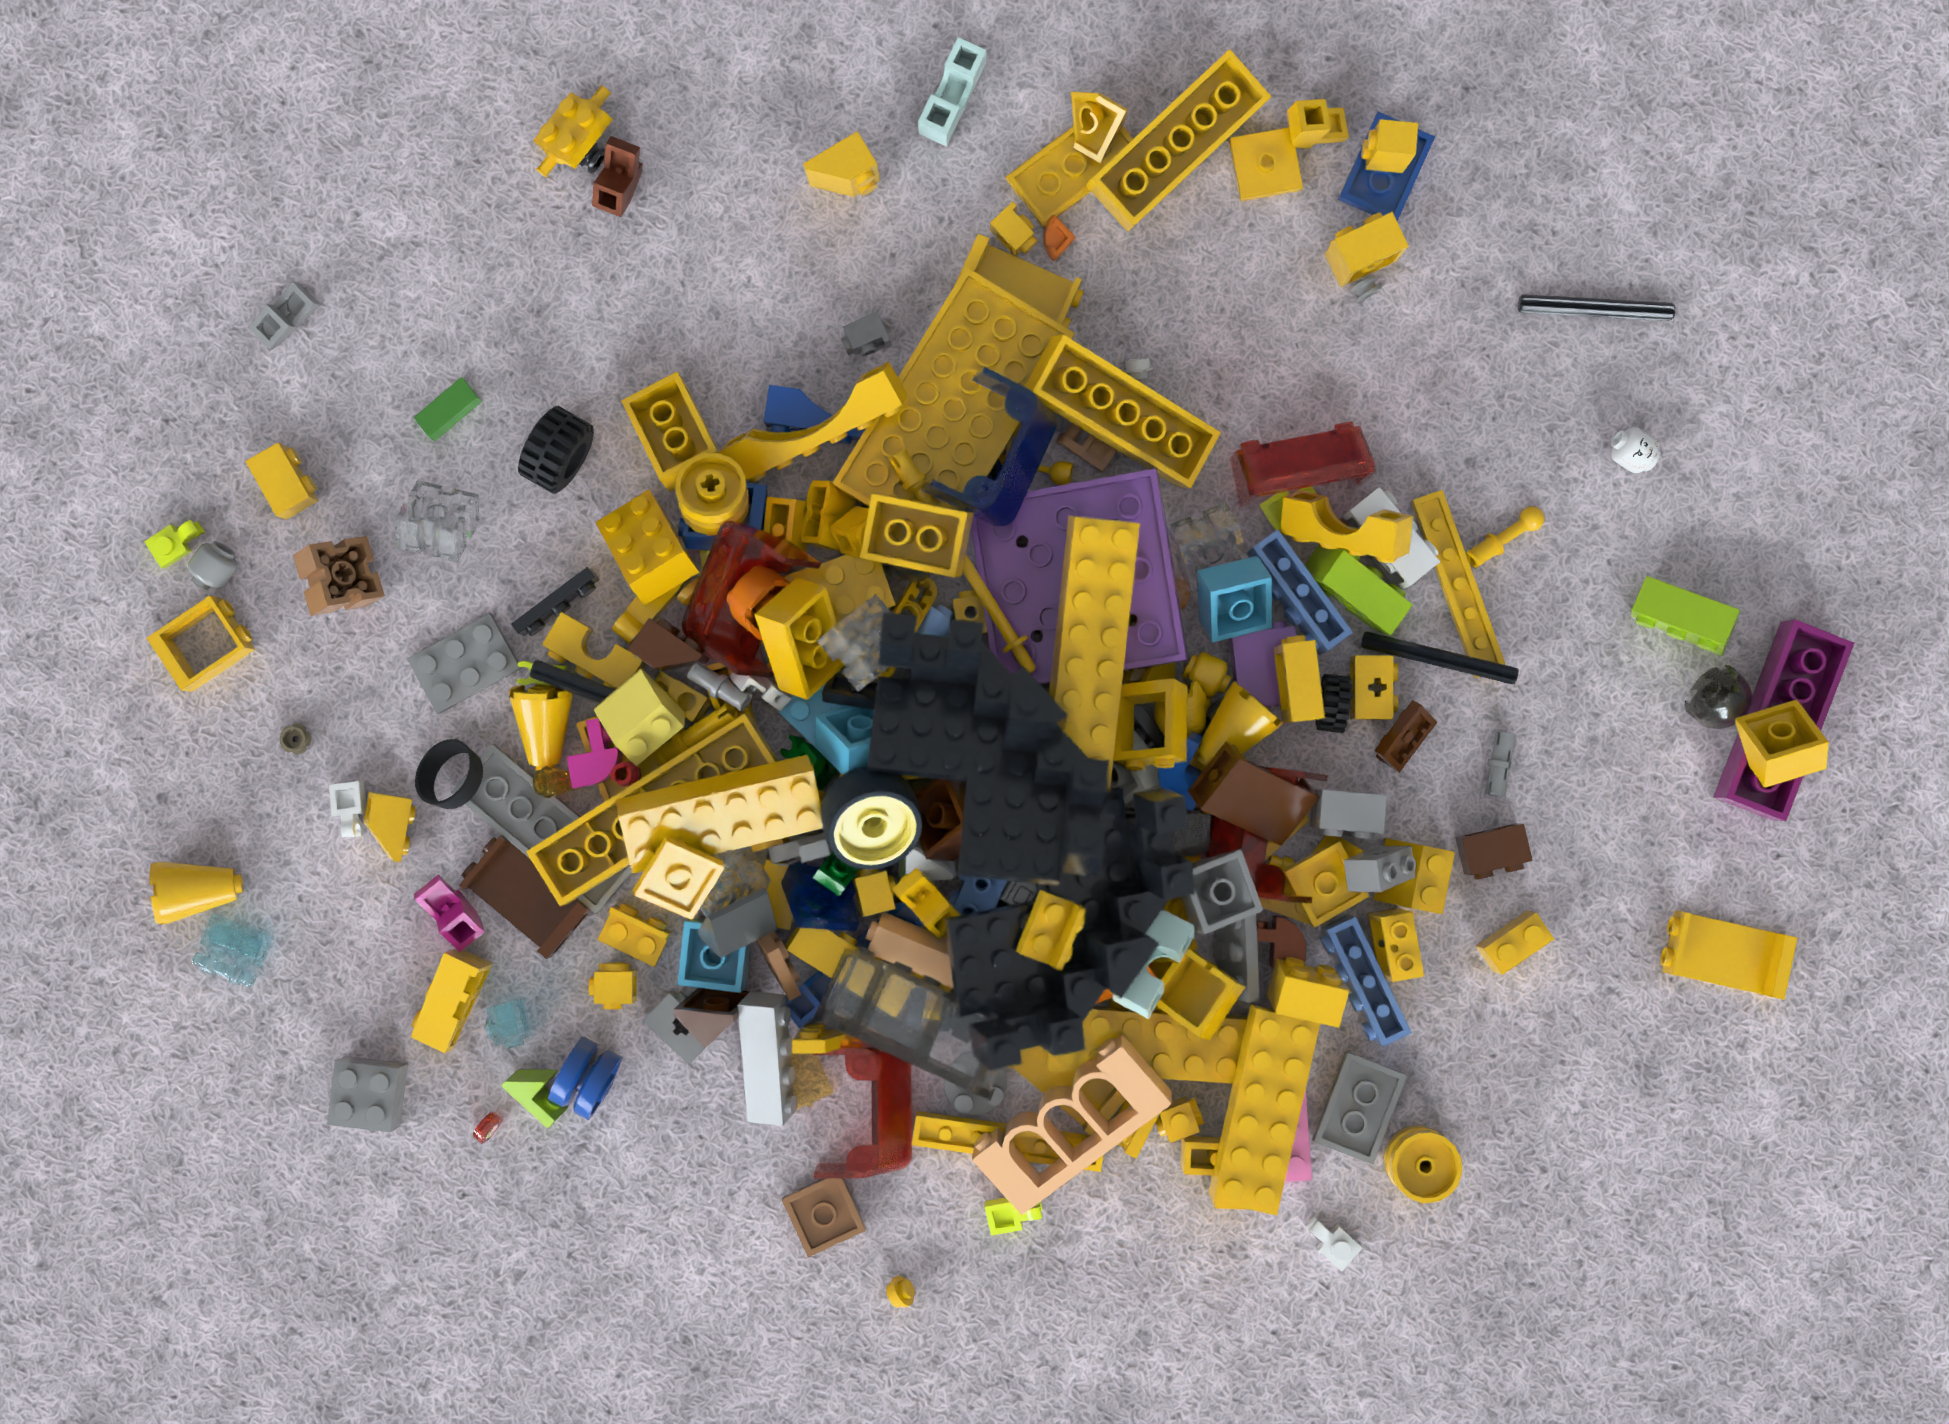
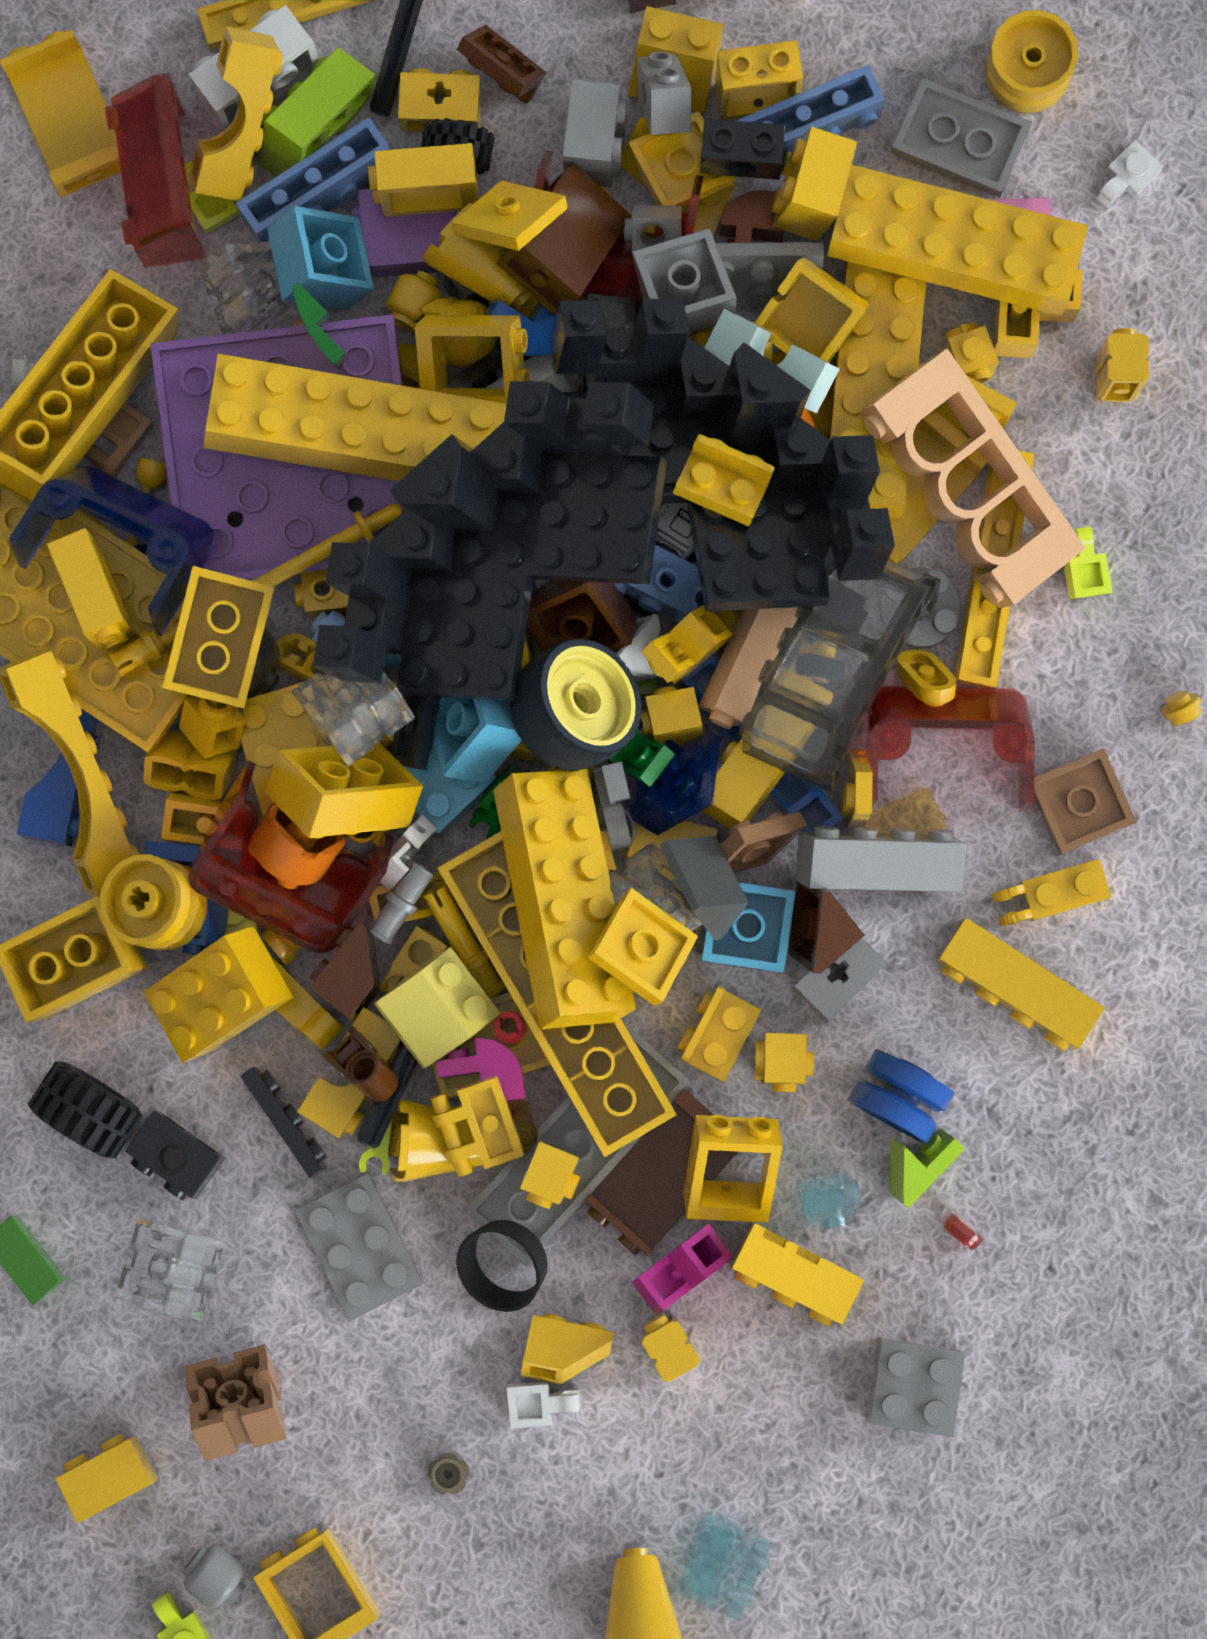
camera: 85 degrees left, 5 degrees down
none -> yellow panel [0,29,133,198]
none -> yellow window [47,528,136,651]
none -> black brick [125,1110,226,1201]
none -> green slope [293,282,348,368]
none -> reddish brown piece [323,1025,398,1102]
none -> yellow plate [430,1075,525,1177]
none -> yellow plate [452,180,568,251]
none -> yellow brick [520,1141,581,1209]
none -> light grey brick [624,205,682,252]
none -> yellow brick [641,1313,700,1382]
none -> yellow window [683,1115,783,1223]
none -> black brick [700,118,785,180]
none -> yellow plate [896,649,956,707]
none -> yellow brick [936,918,1105,1052]
none -> yellow hinge [991,859,1112,927]
none -> yellow brick [1096,328,1149,402]

